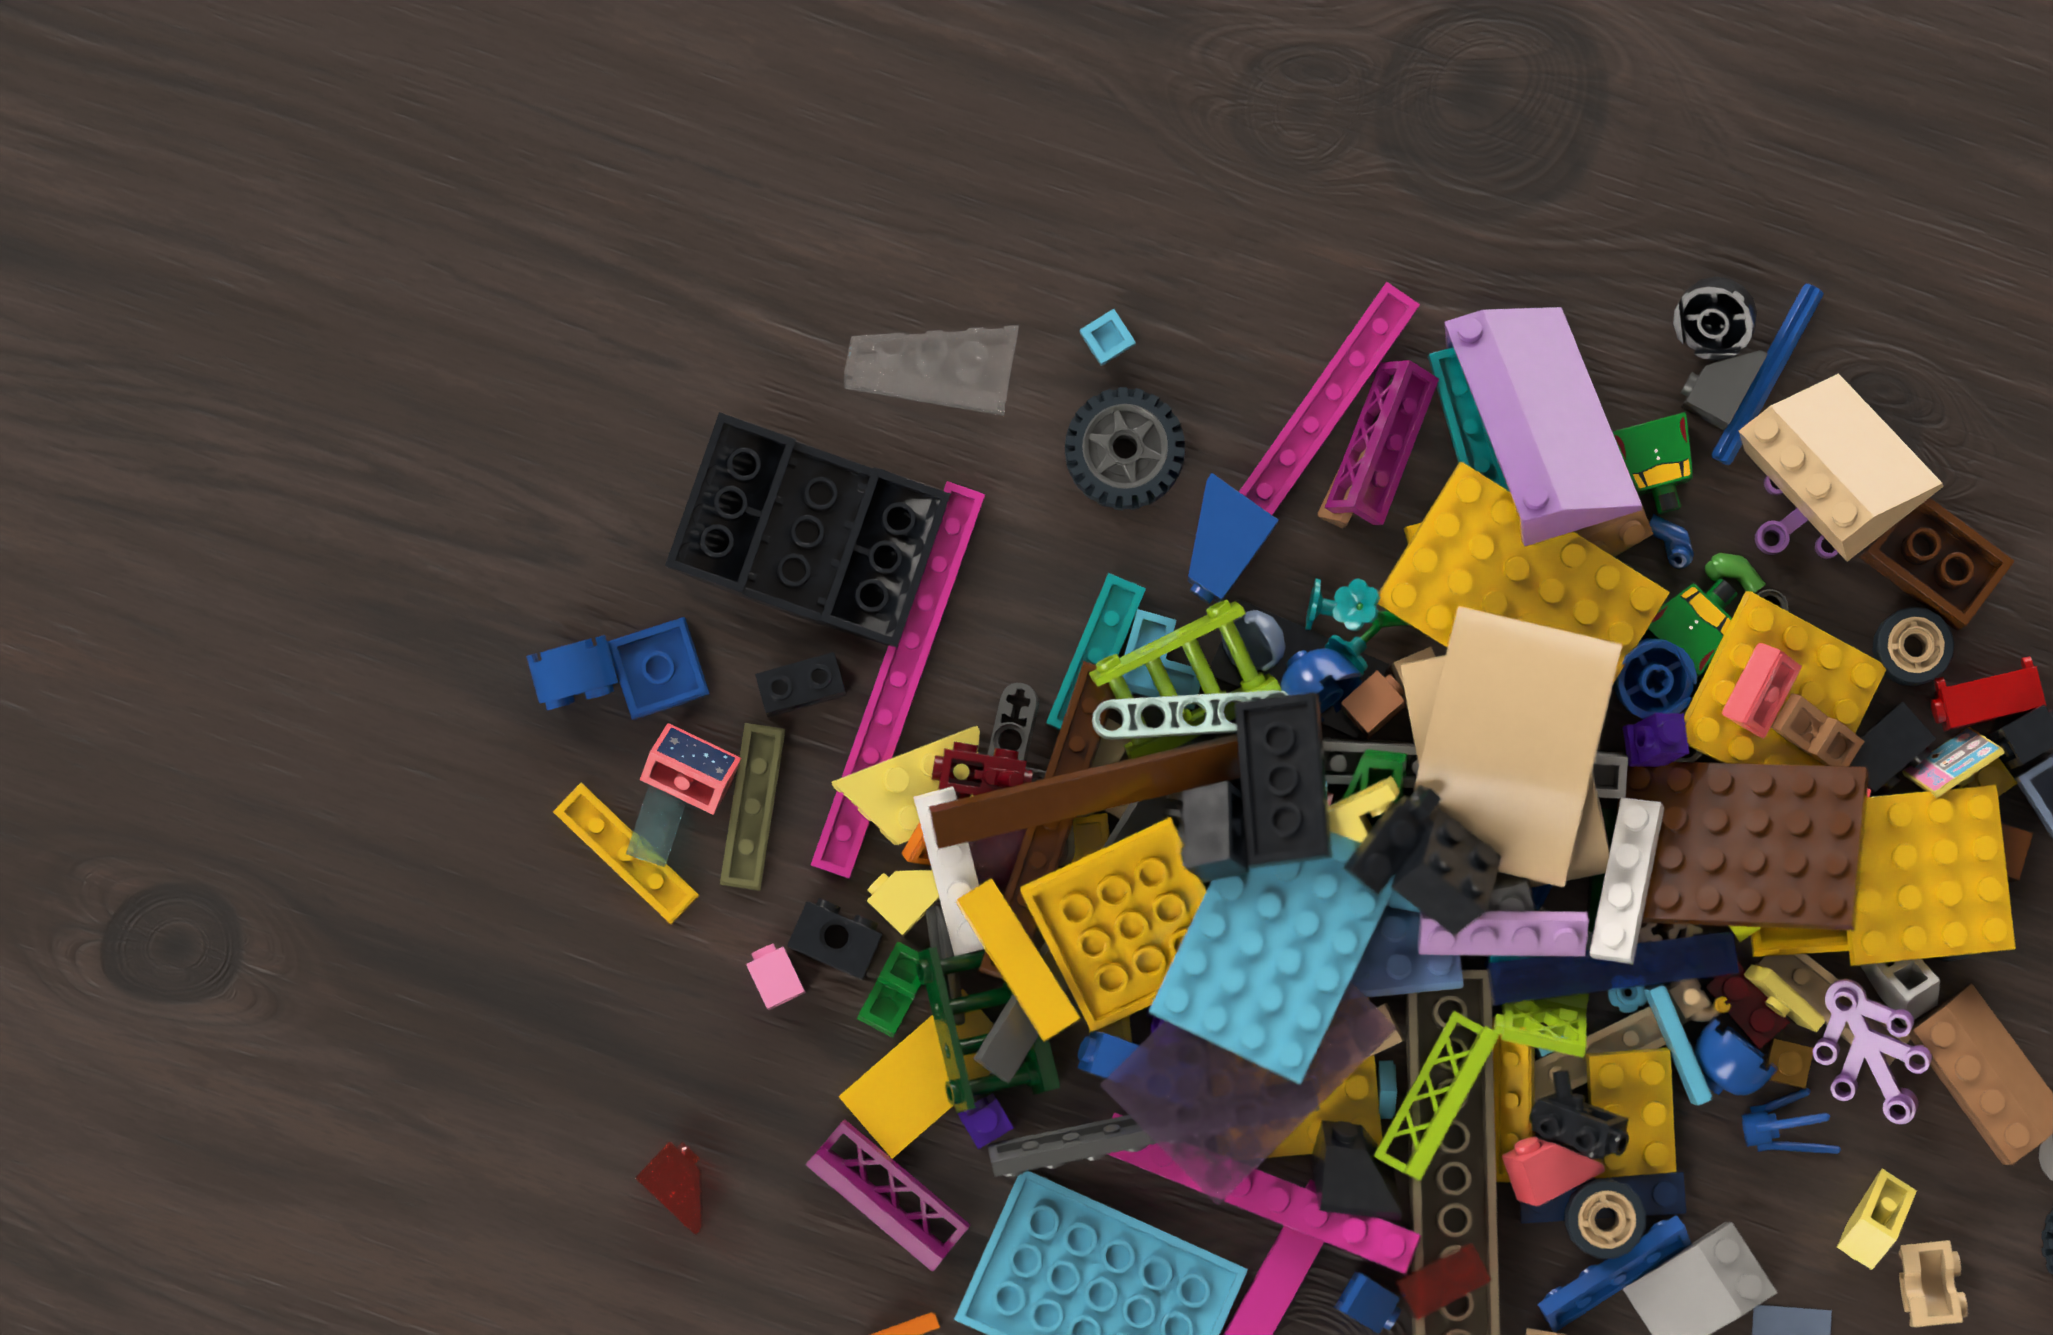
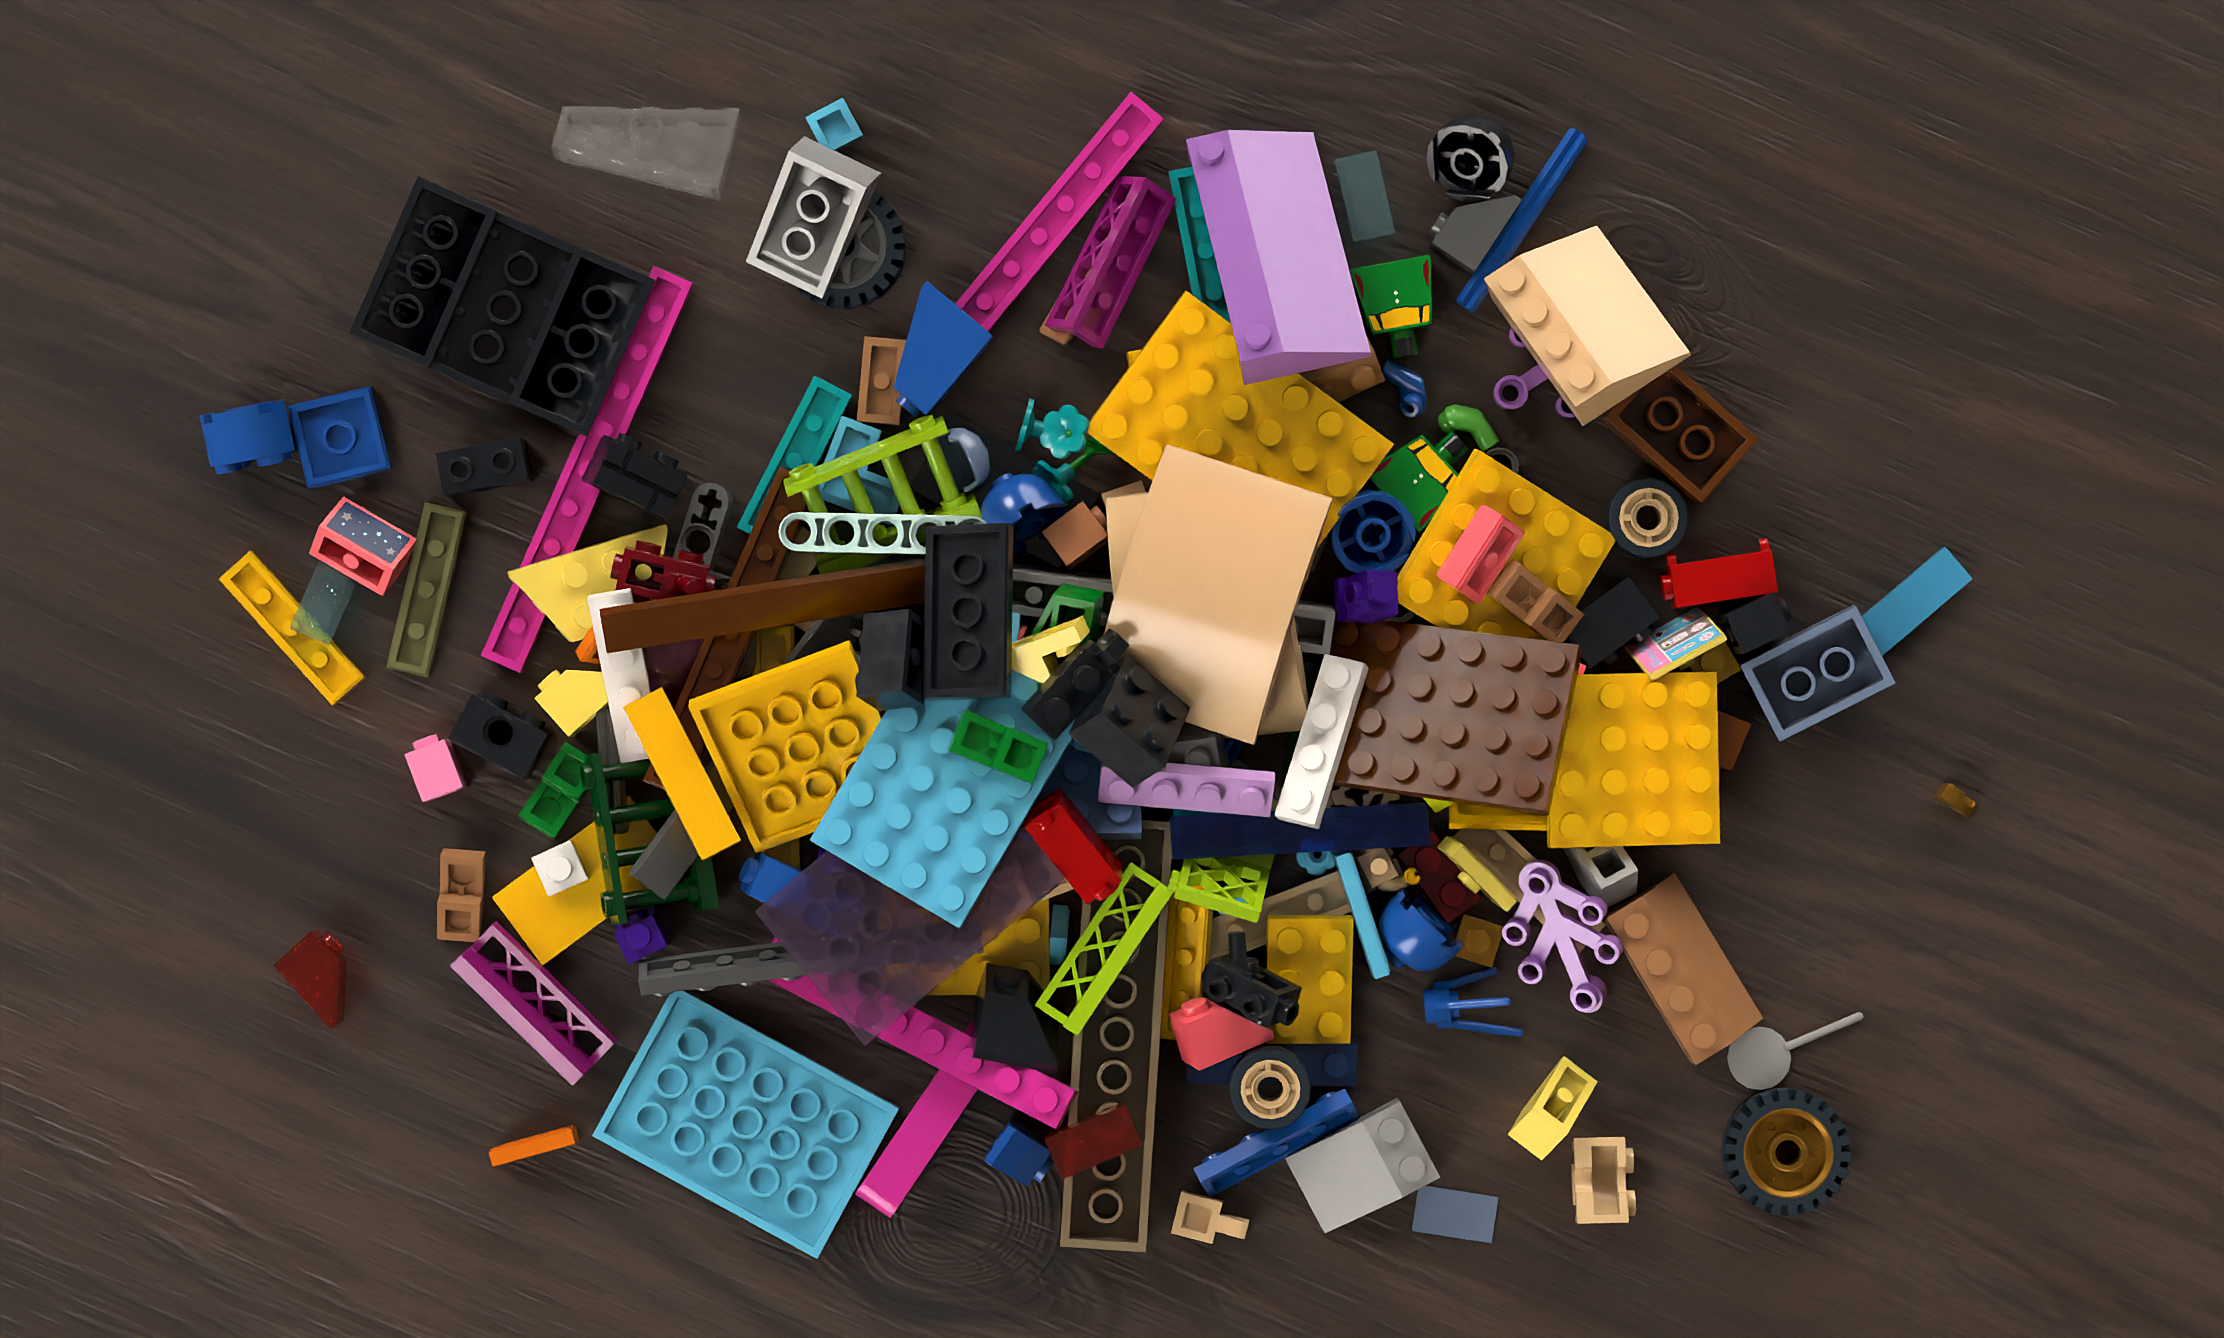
camera: 10 degrees right, 5 degrees up
none -> medium nougat slope [437,848,485,942]
none -> white plate [531,840,589,897]
none -> black brick [582,432,687,521]
none -> light grey slope [746,136,881,298]
none -> medium nougat plate [857,336,906,426]
none -> green slope [947,710,1049,784]
none -> red brick [1025,787,1122,904]
none -> clear light blue tile [1334,150,1395,244]

